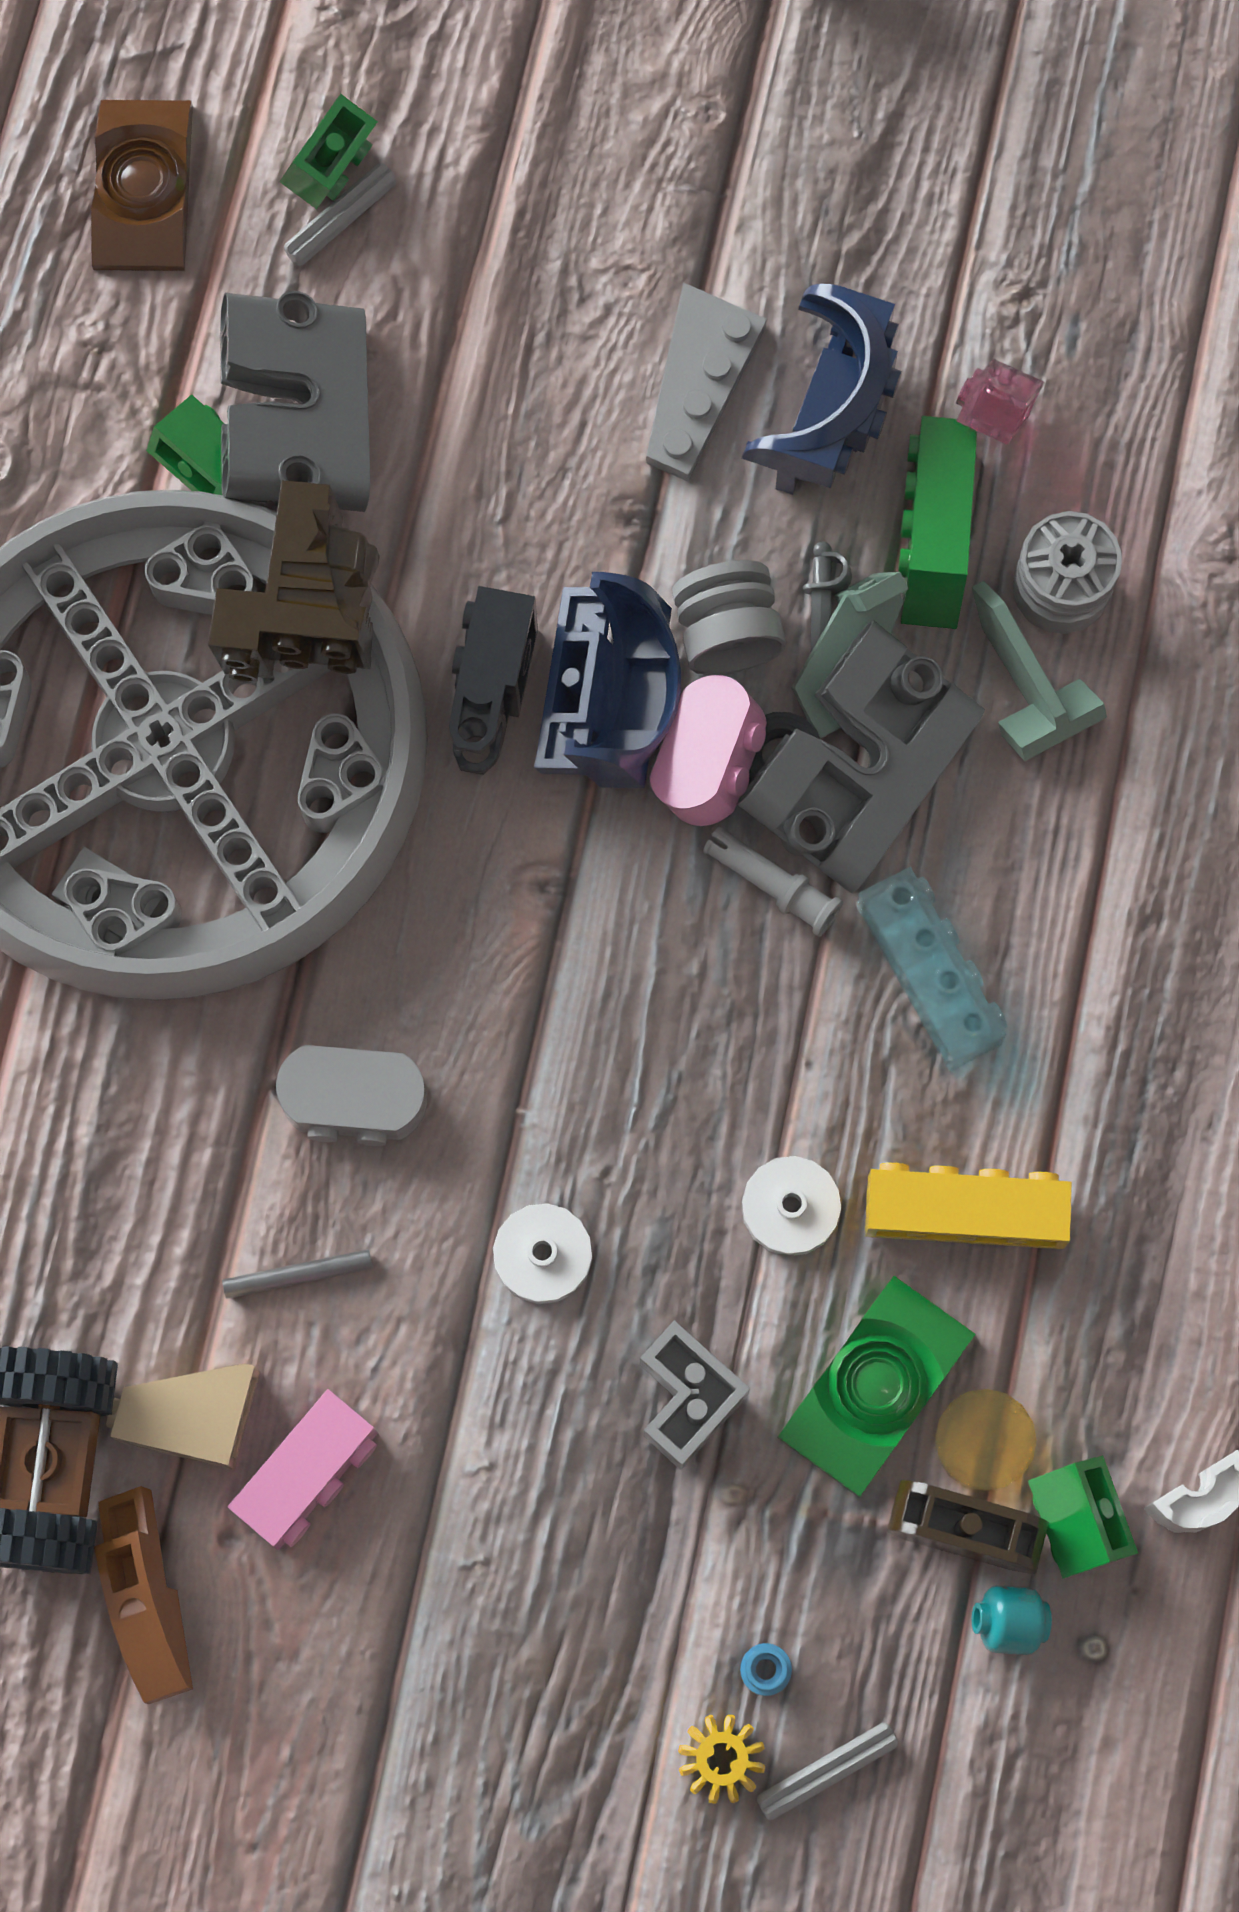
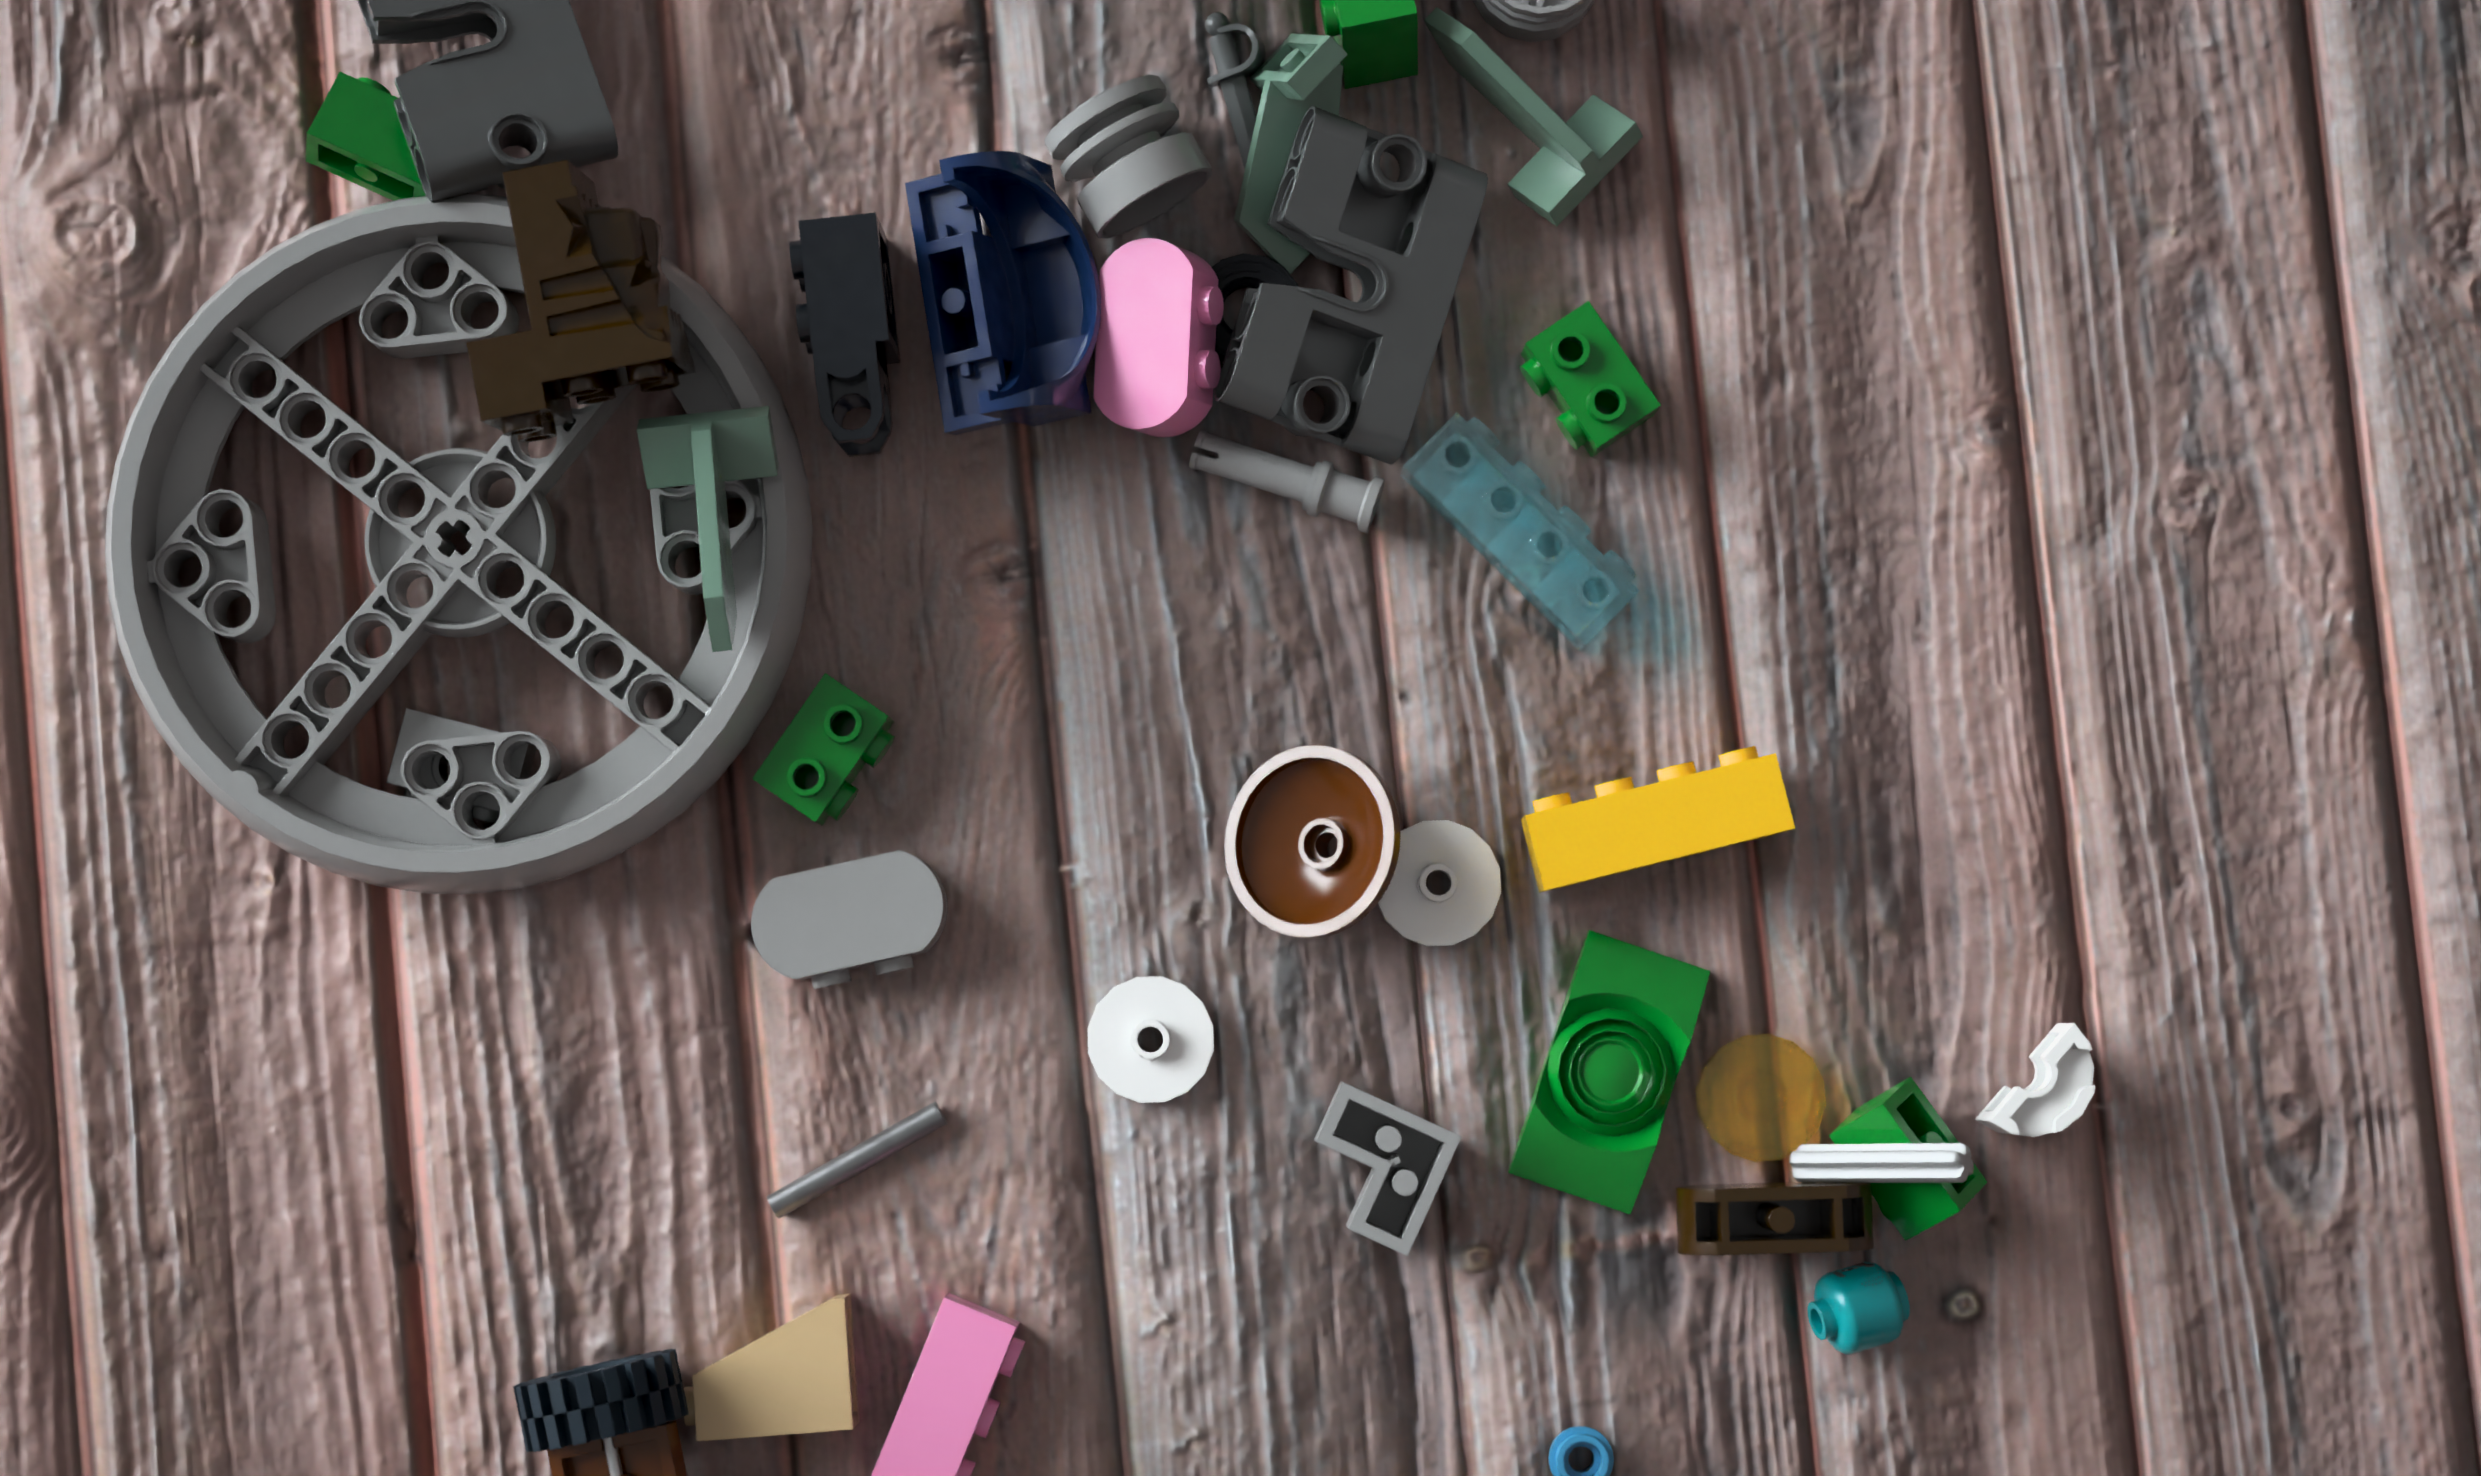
camera: 20 degrees left, 10 degrees up
none -> sand green piece [637,406,779,652]
none -> green brick [752,673,895,826]
none -> reddish brown dish [1224,745,1401,938]
none -> green brick [1520,301,1661,457]
none -> axle [1789,1143,1974,1183]

